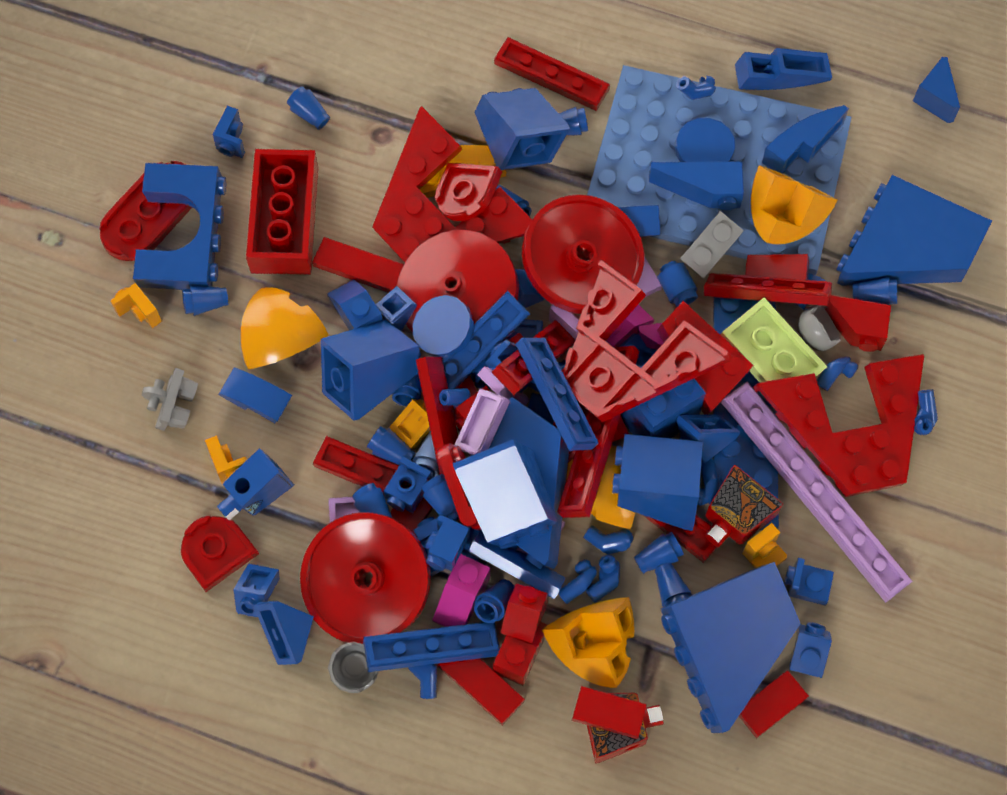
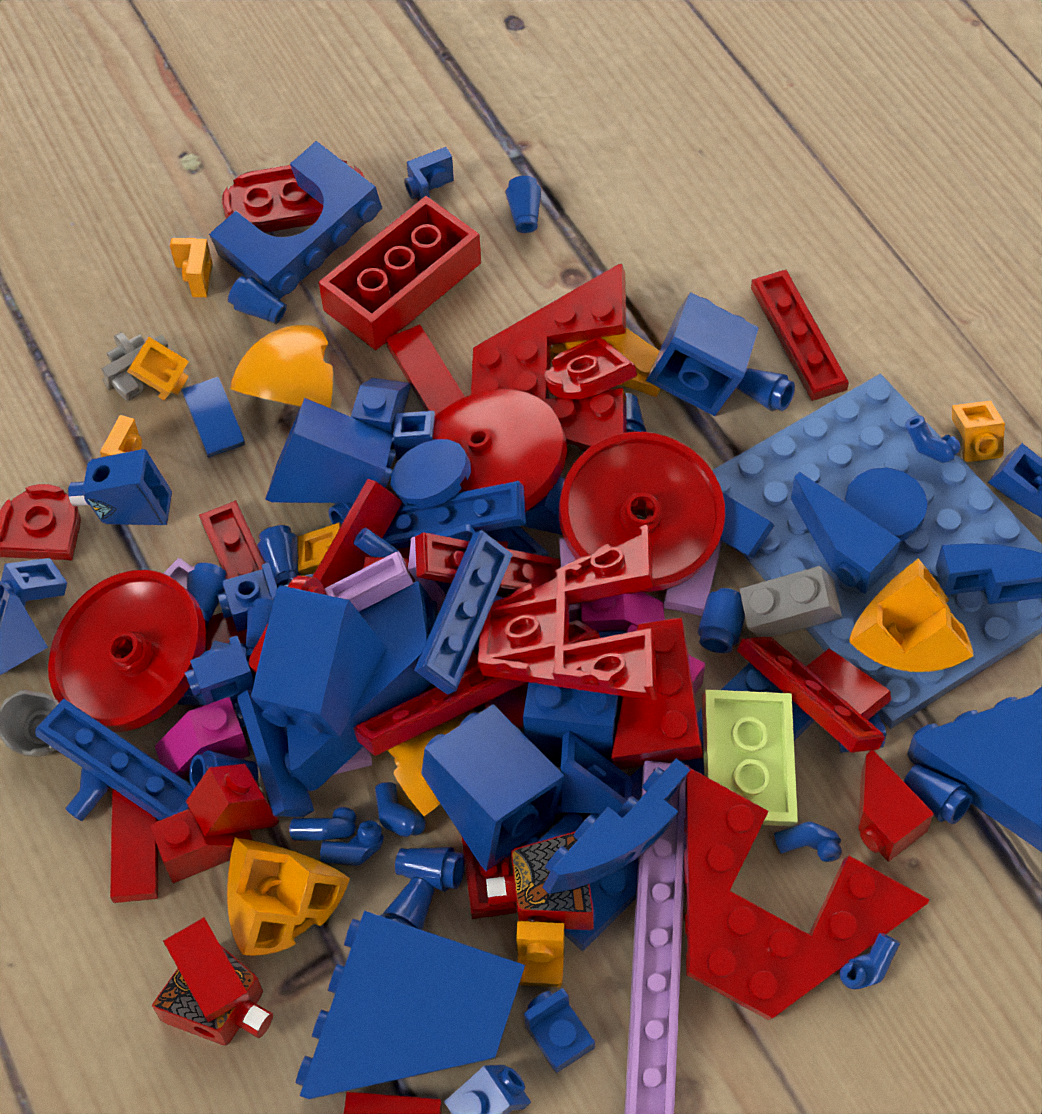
camera: 45 degrees right, 10 degrees down
light grey hair [798,305,841,351] -> none
none -> light orange bracket [127,336,189,401]
none -> blue slope [542,758,690,894]
none -> light orange bracket [952,401,1005,462]

